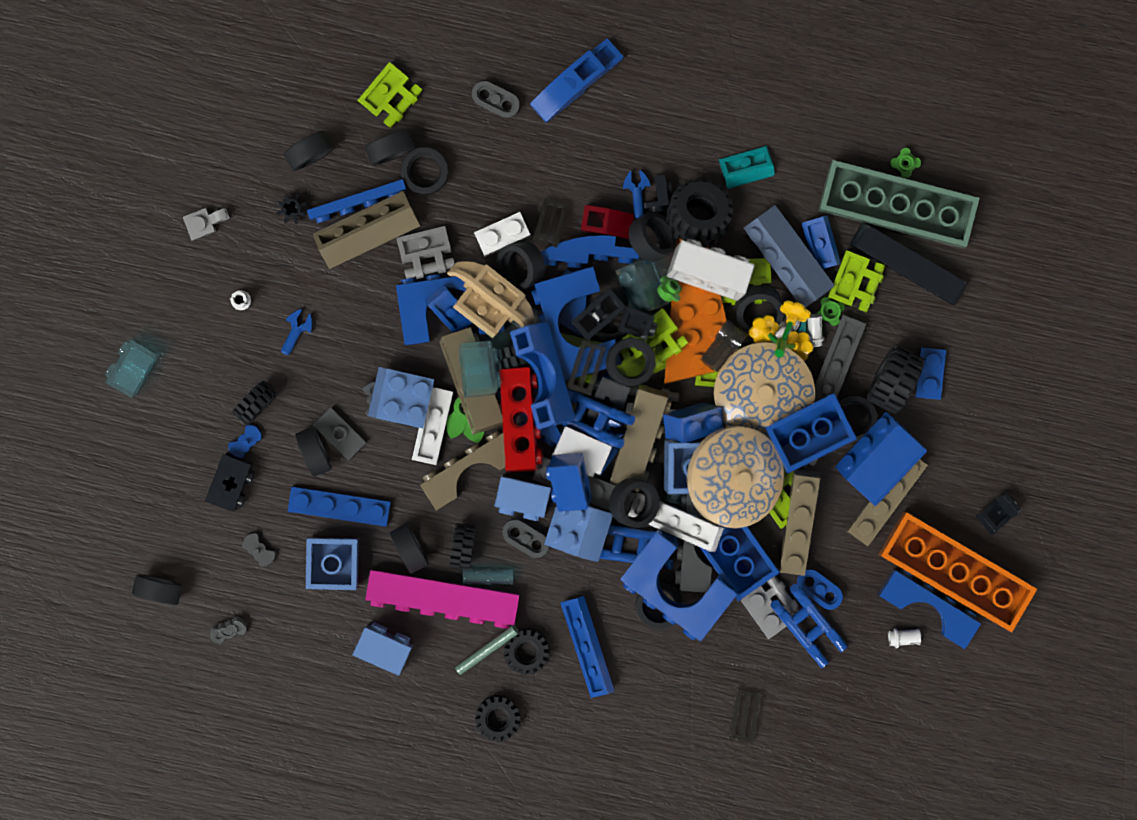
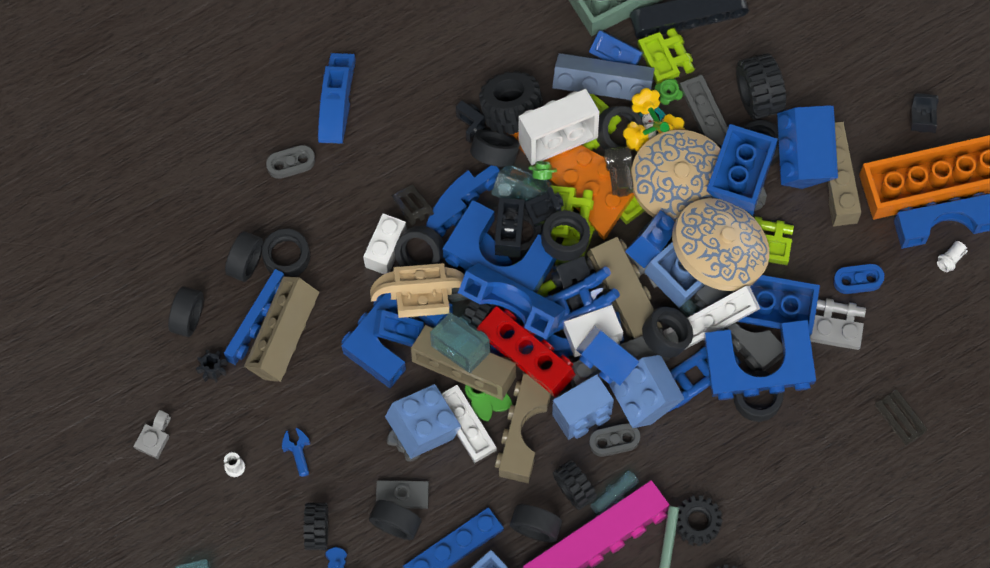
camera: 50 degrees left, 20 degrees down
lime plate [357,62,422,128] -> none
light grey plate [396,226,454,279] -> none
blue plate [560,596,614,698] -> none
clear smoke tile [567,339,606,395] -> none
dark red slope [581,205,634,239] -> none
blue bar [623,170,651,218] -> none
teal slope [719,146,775,189] -> none
blue piece [771,584,848,669] -> none
dark tan arch [779,469,820,576] -> none
white pin [807,314,825,347] -> none
blue plate [915,347,946,400] -> none

